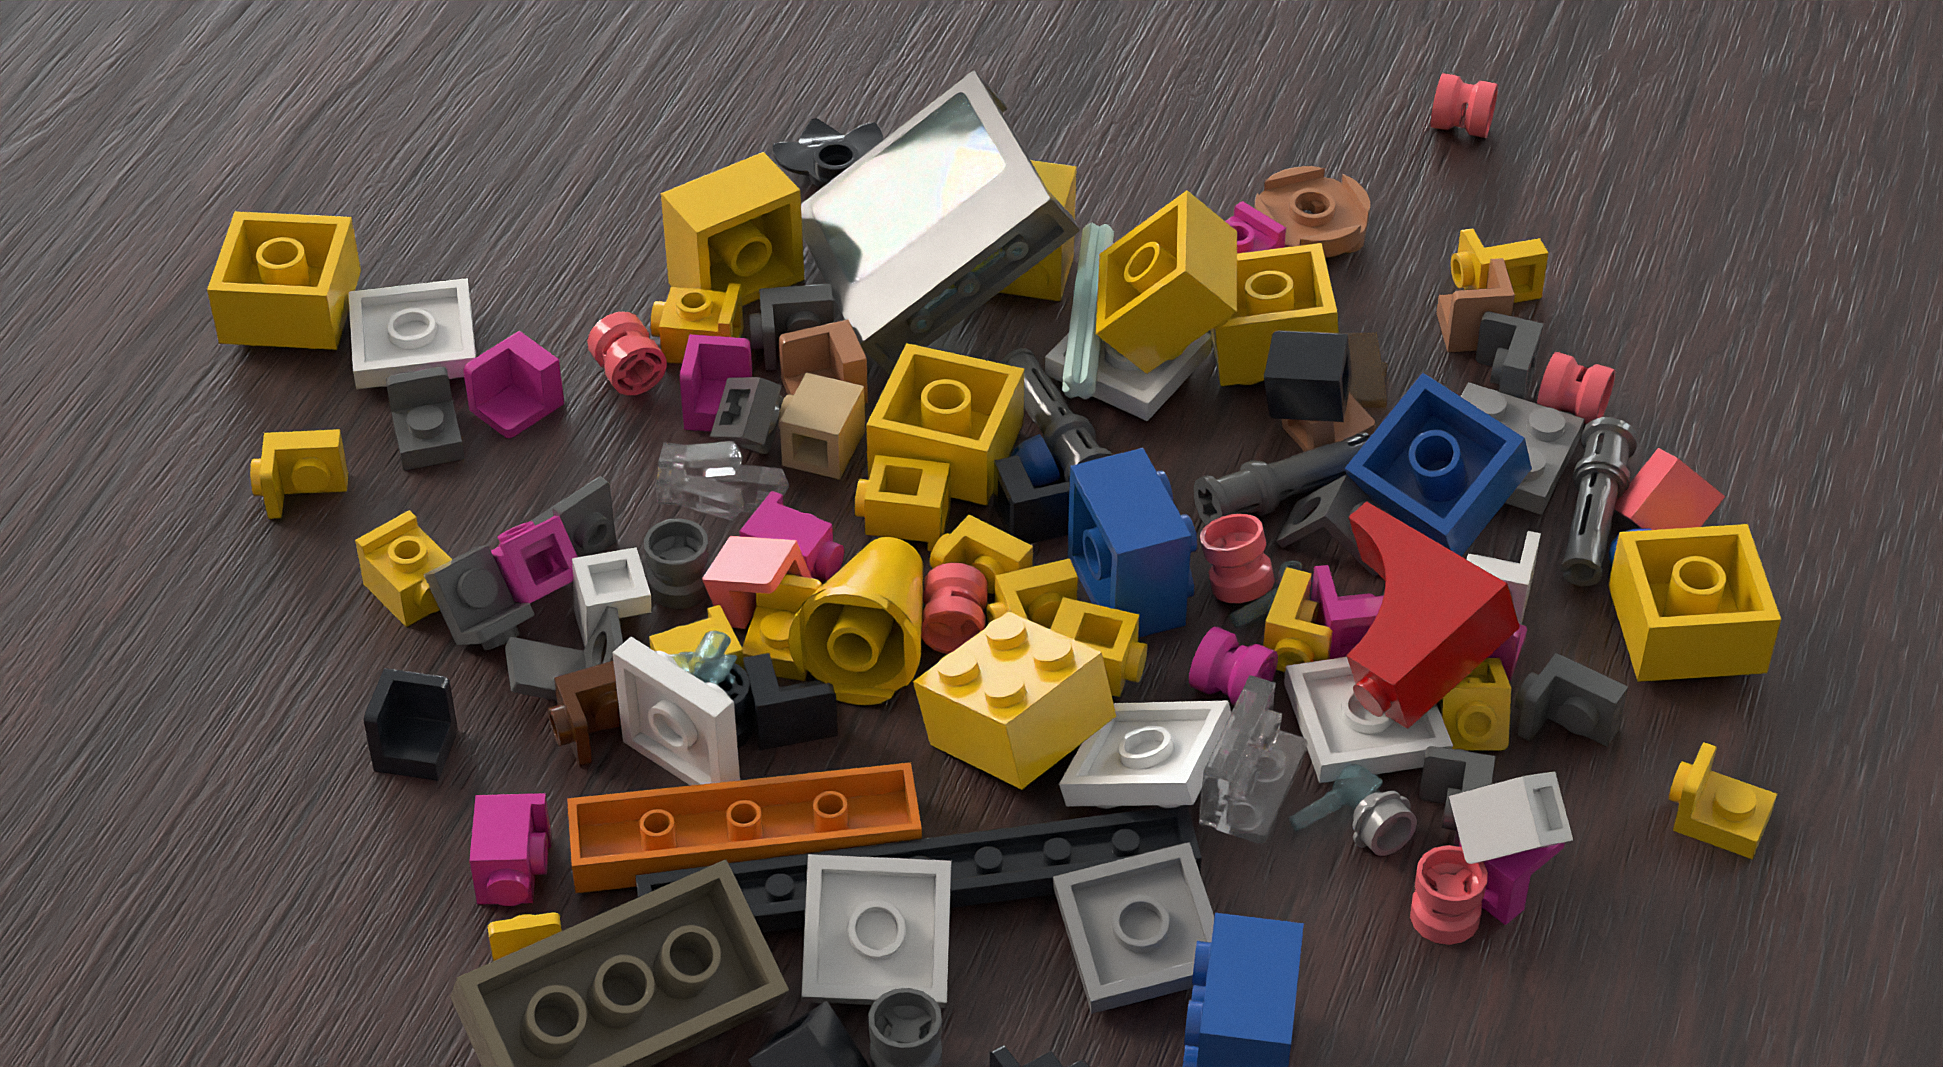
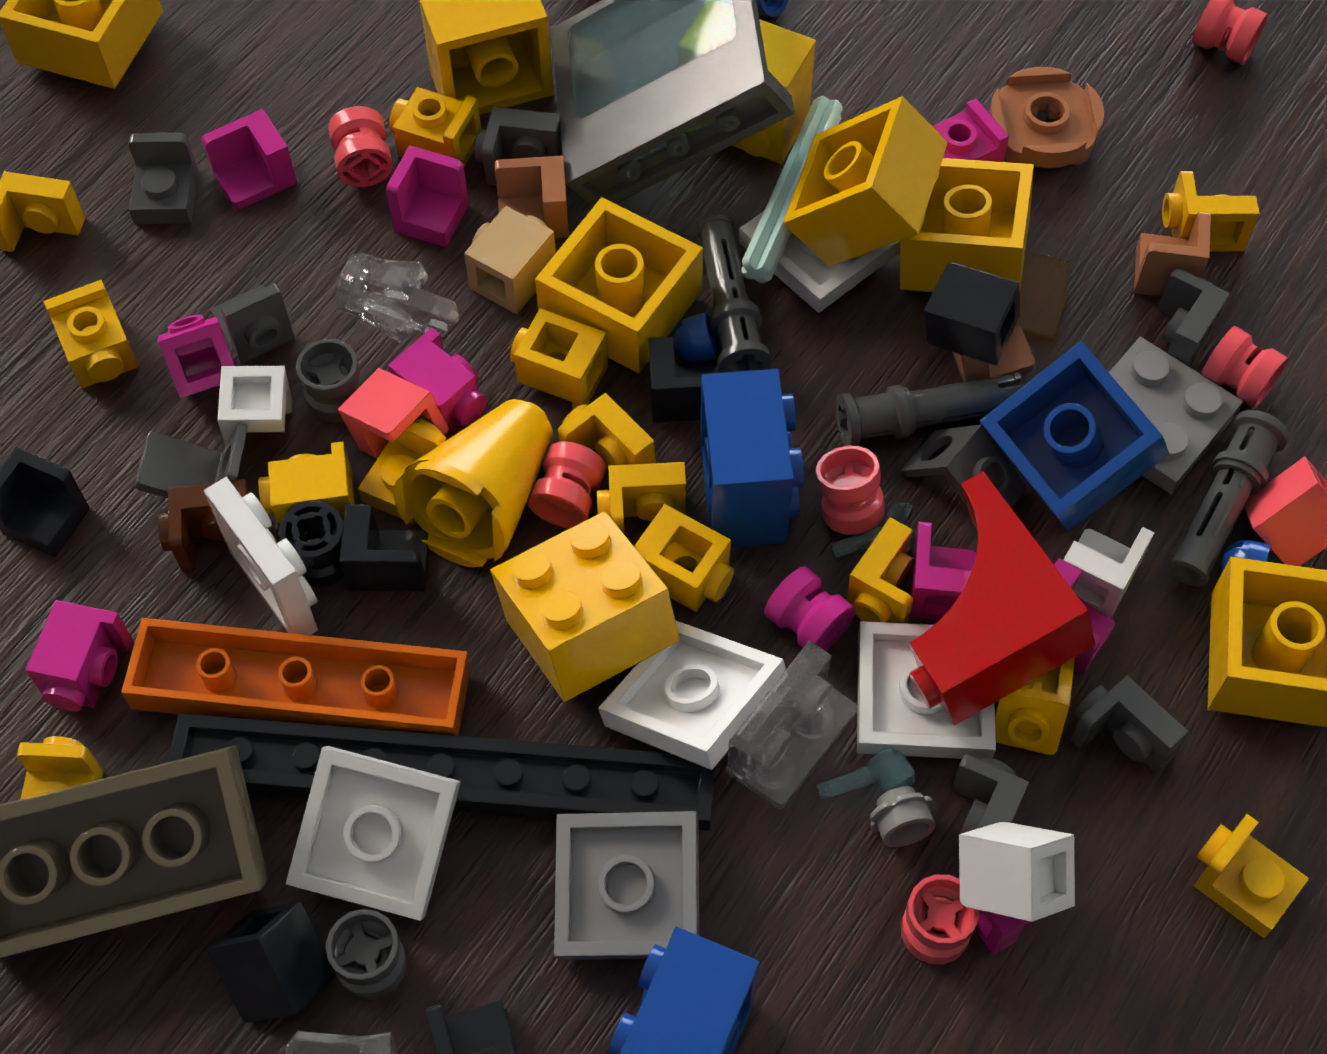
camera: 15 degrees right, 15 degrees up
white plate [348,278,476,389] -> none
dark grey bracket [424,545,535,650] -> none
clear light blue hand [668,631,737,685] -> none
dark grey bracket [710,377,784,454] -> none

